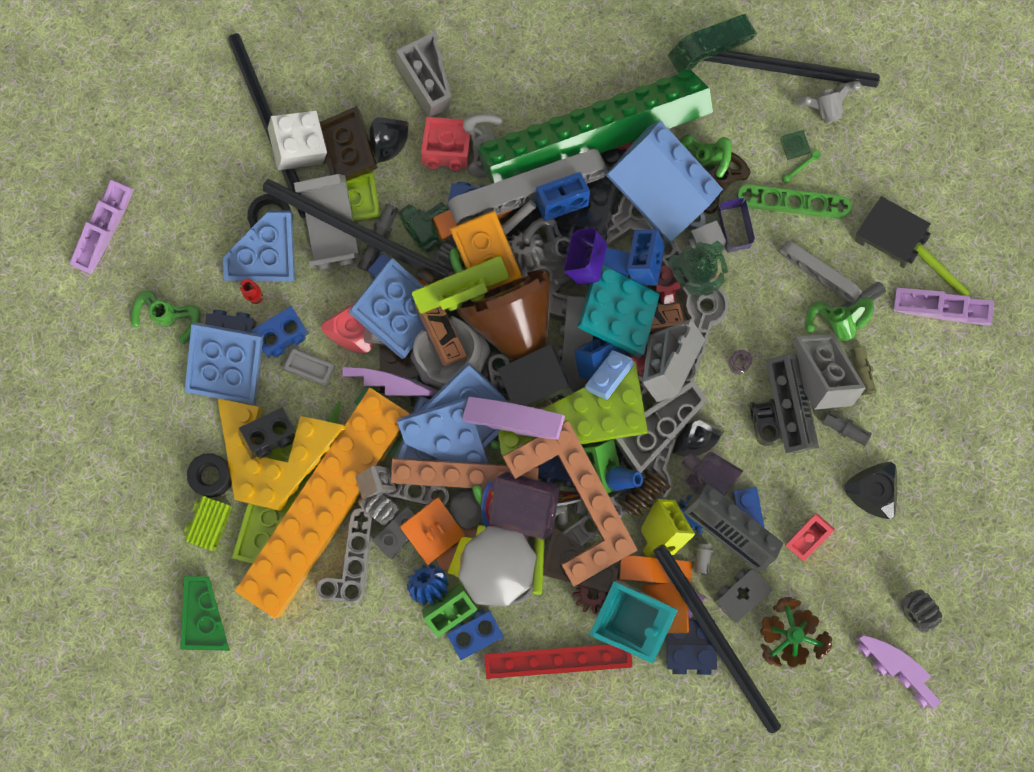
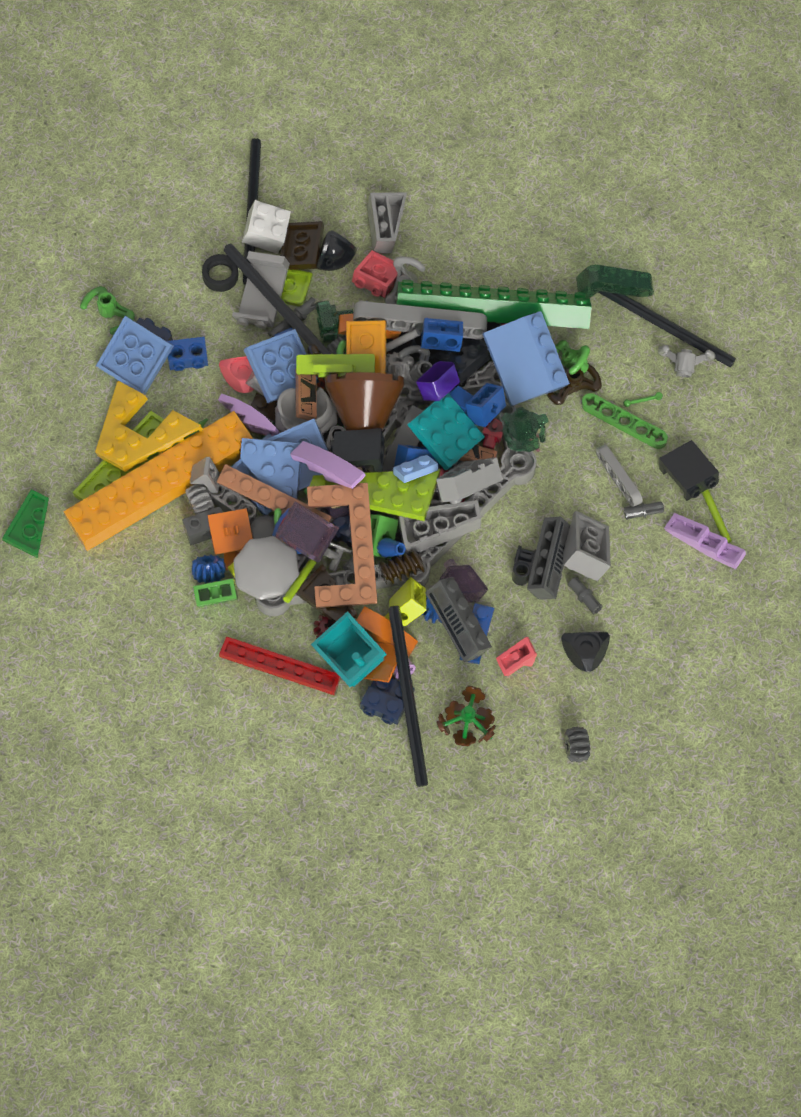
camera: 20 degrees right, 15 degrees down
lavender slope [70,179,134,274] -> none
lime brick [183,496,233,552] -> none
black tyre [187,453,232,497] -> none
medium blue plate [223,210,295,281] -> none
black brick [238,407,296,460] -> none
red pin [240,279,263,304] -> none
light grey tile [283,348,336,387] -> none
light grey beam [316,508,374,603] -> none
blue brick [447,609,504,660] -> none
black hat [672,418,725,457] -> none
light grey brick [687,212,726,257] -> none
light grey pin [694,543,714,574] -> none
dark grey brick [714,568,772,623] -> none
piece [718,198,755,253] -> none
bush [728,350,752,374] -> none
clear green plate [780,130,811,160] -> none
bright green piece [804,298,874,341] -> none
olive pin [850,346,877,396] -> none
lavender slope [855,635,941,709] -> none

